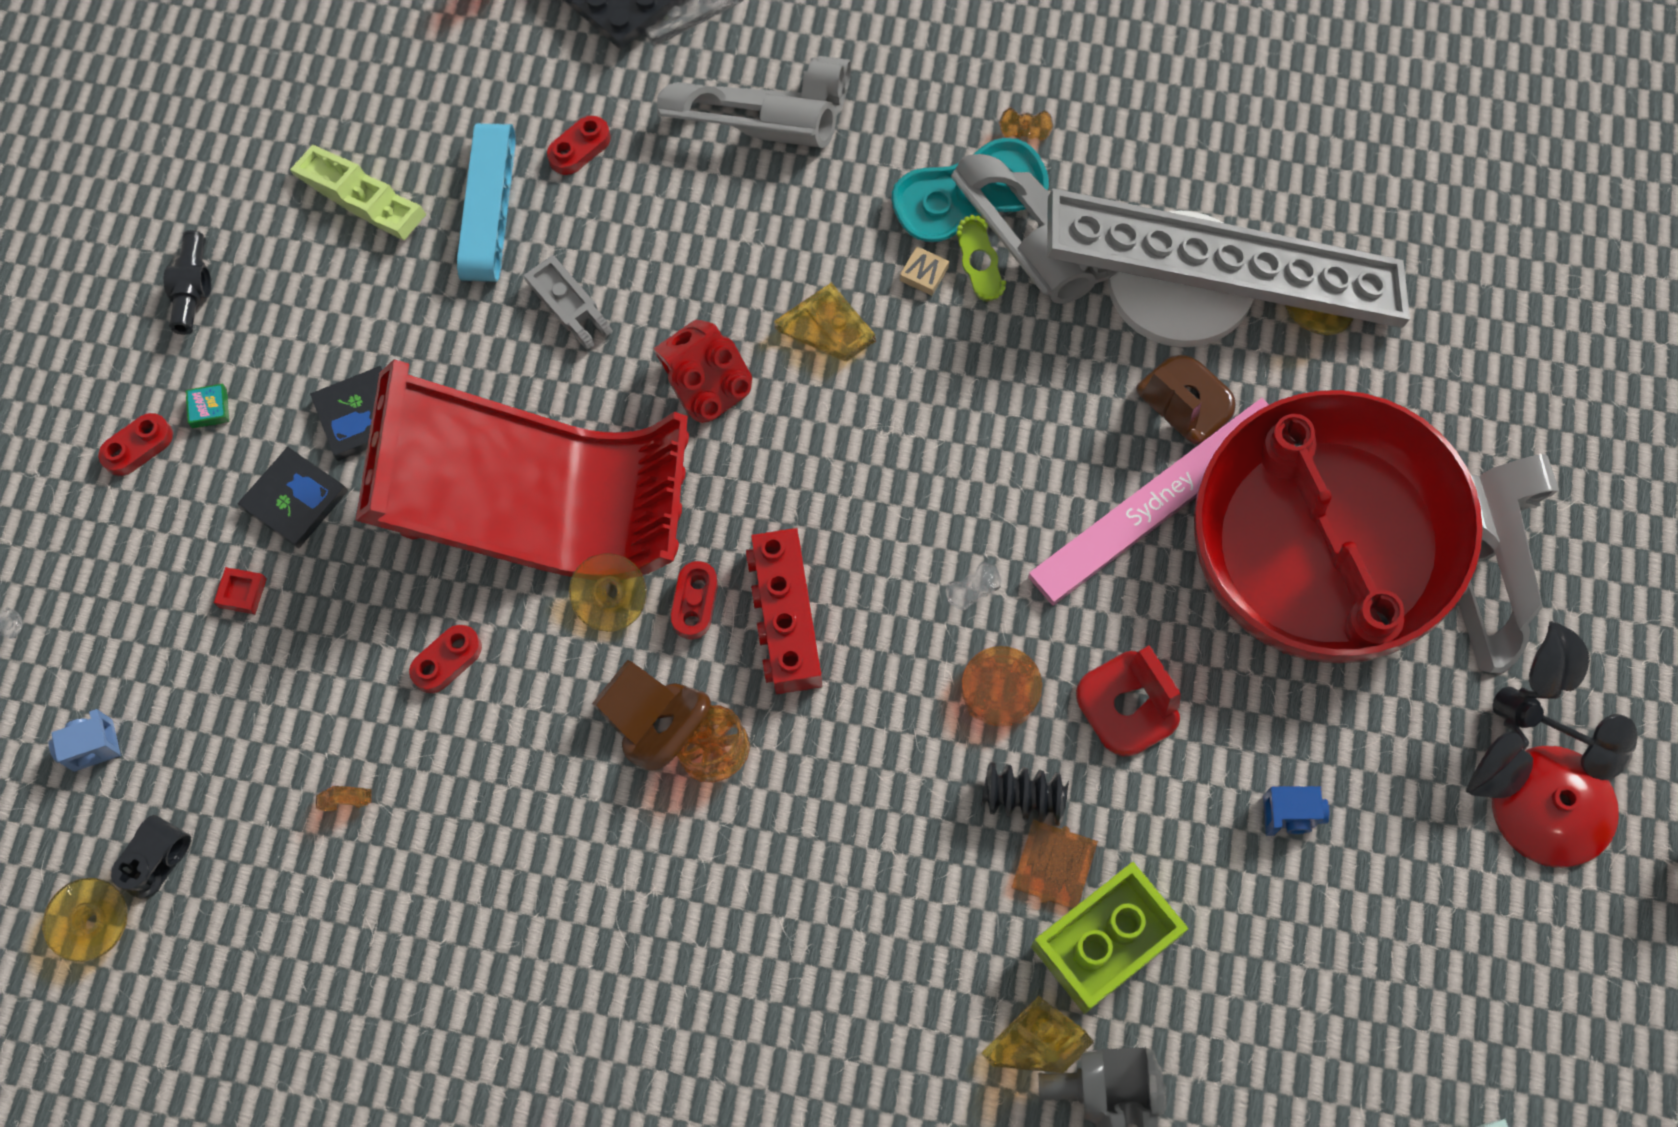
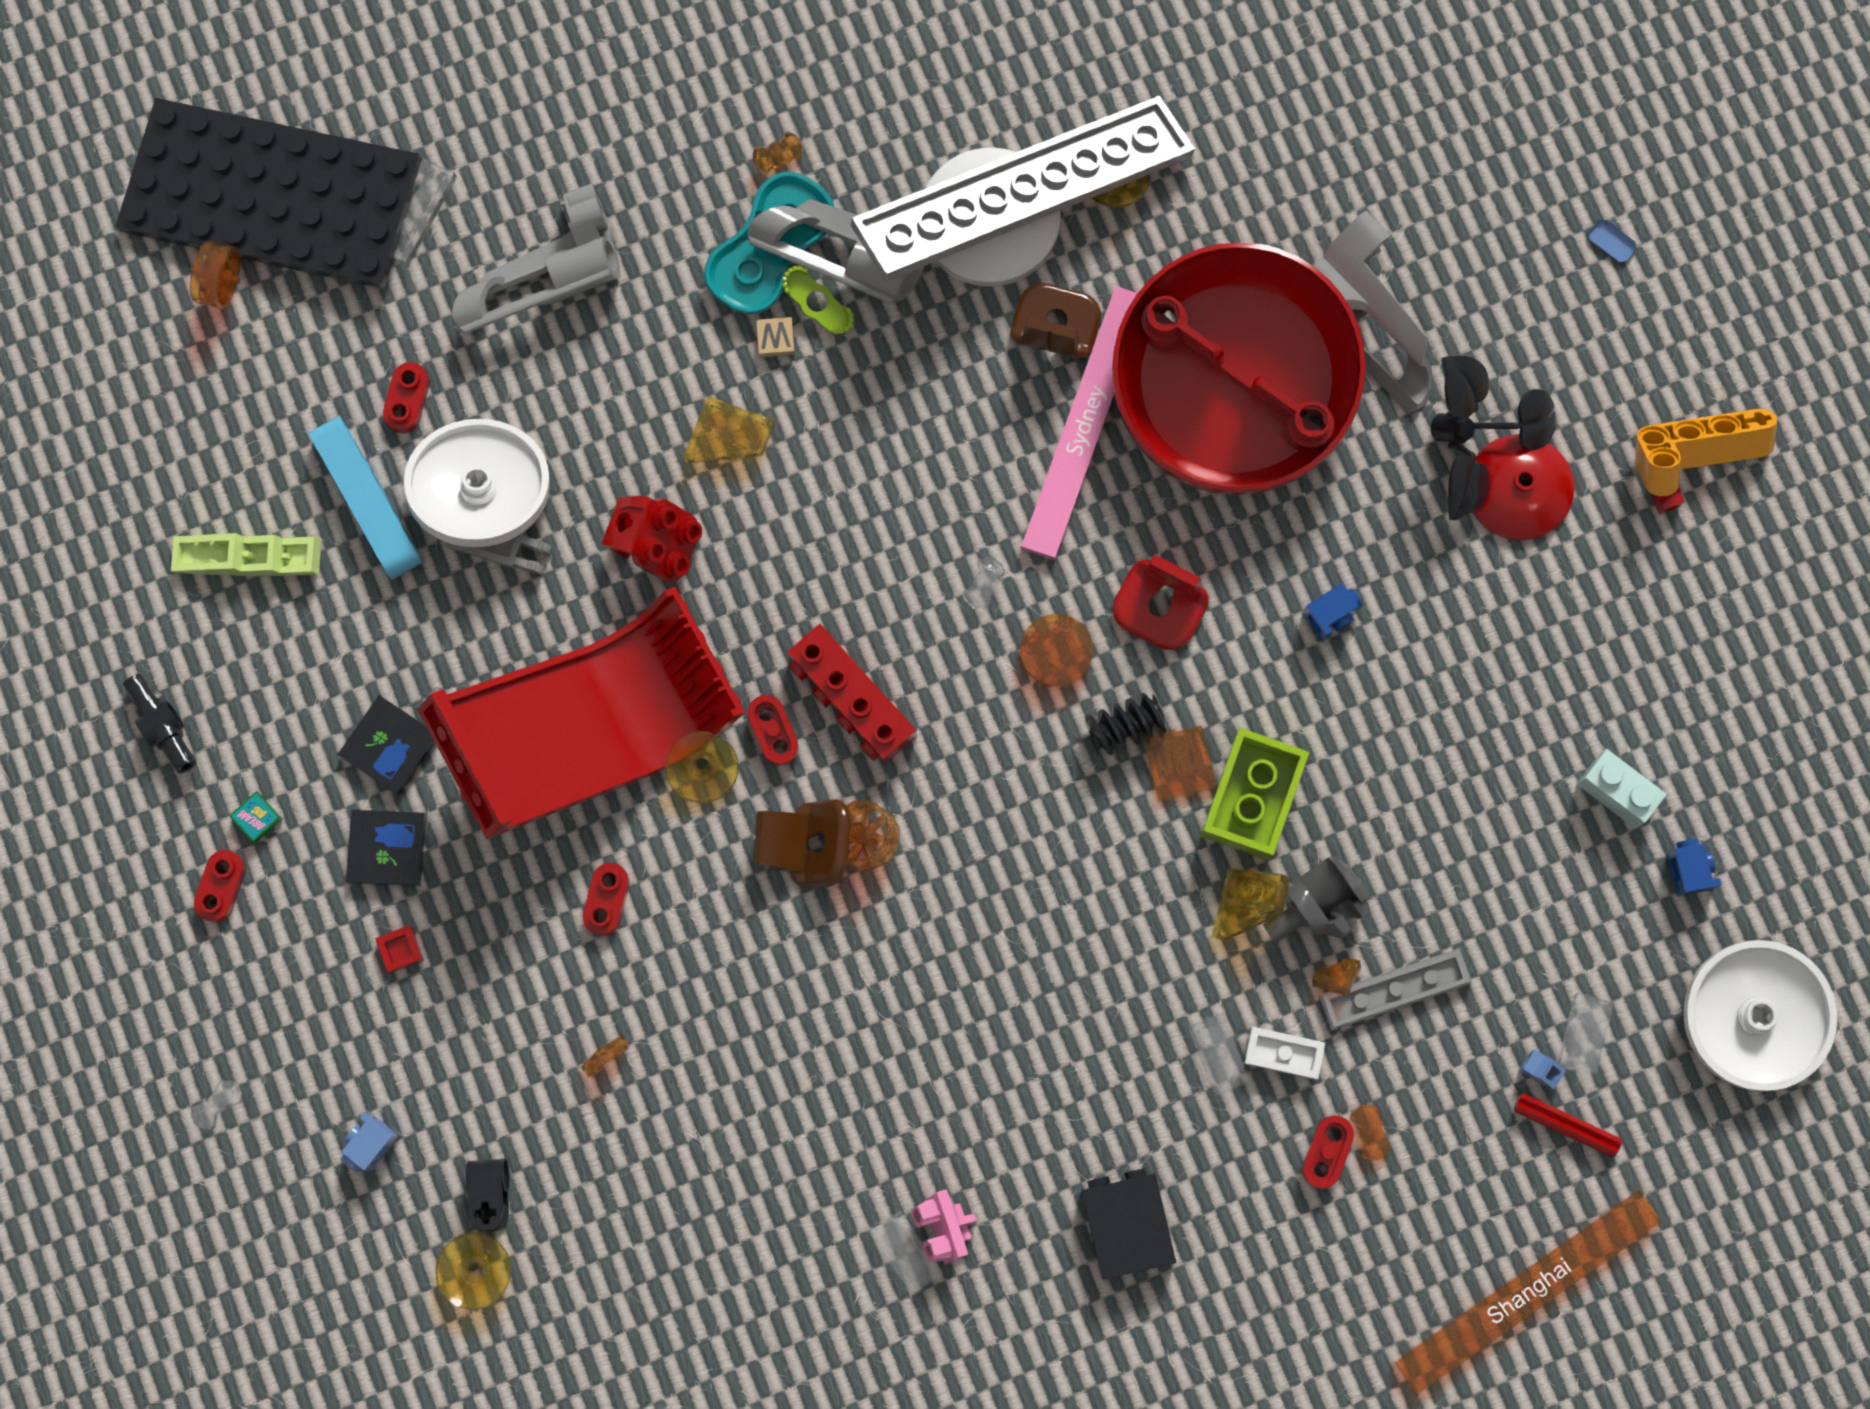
camera: 30 degrees left, 10 degrees up
none -> white dish [404,419,550,547]

